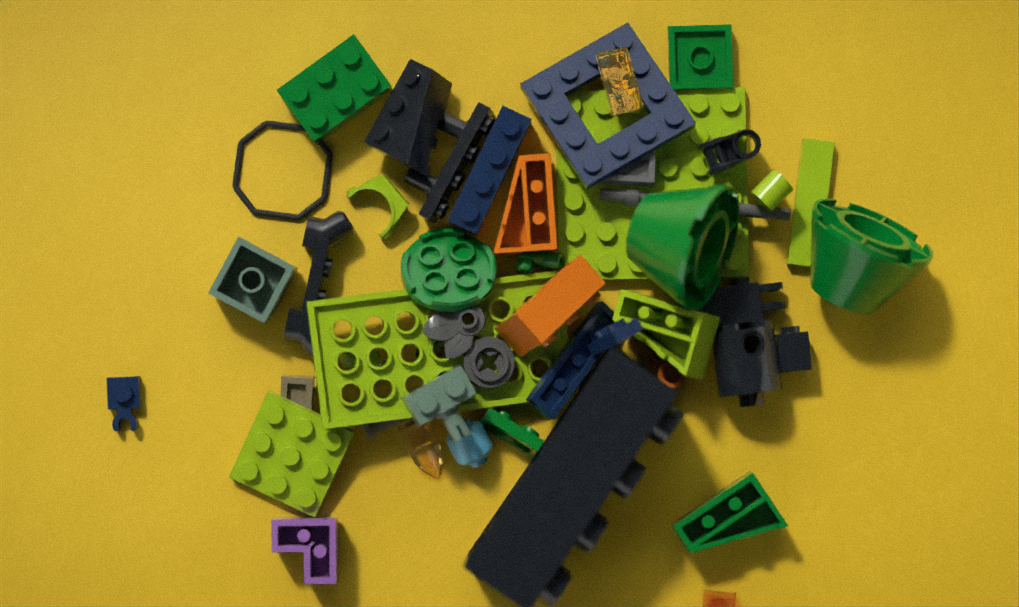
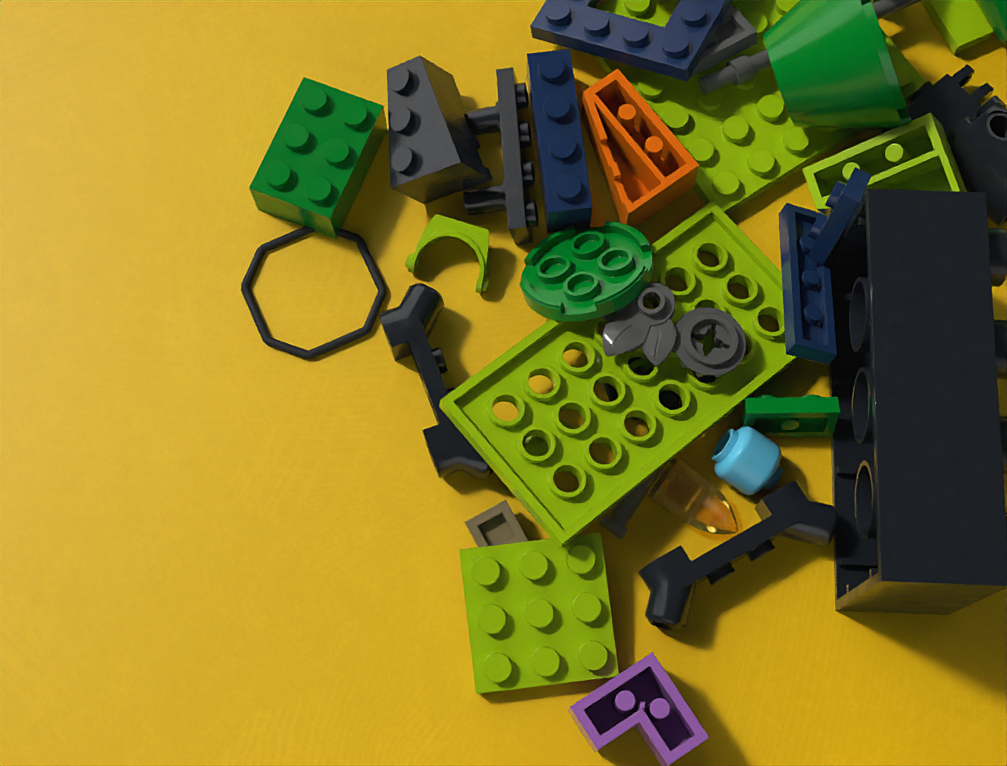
camera: 30 degrees left, 15 degrees down
dark blue plate [107,376,141,431] -> none
sand green brick [208,237,298,324] -> none
sand green brick [401,365,477,443] -> none
orange wedge [495,254,606,357] -> none
green arm [516,251,565,274] -> none
none -> black plate [638,480,838,631]

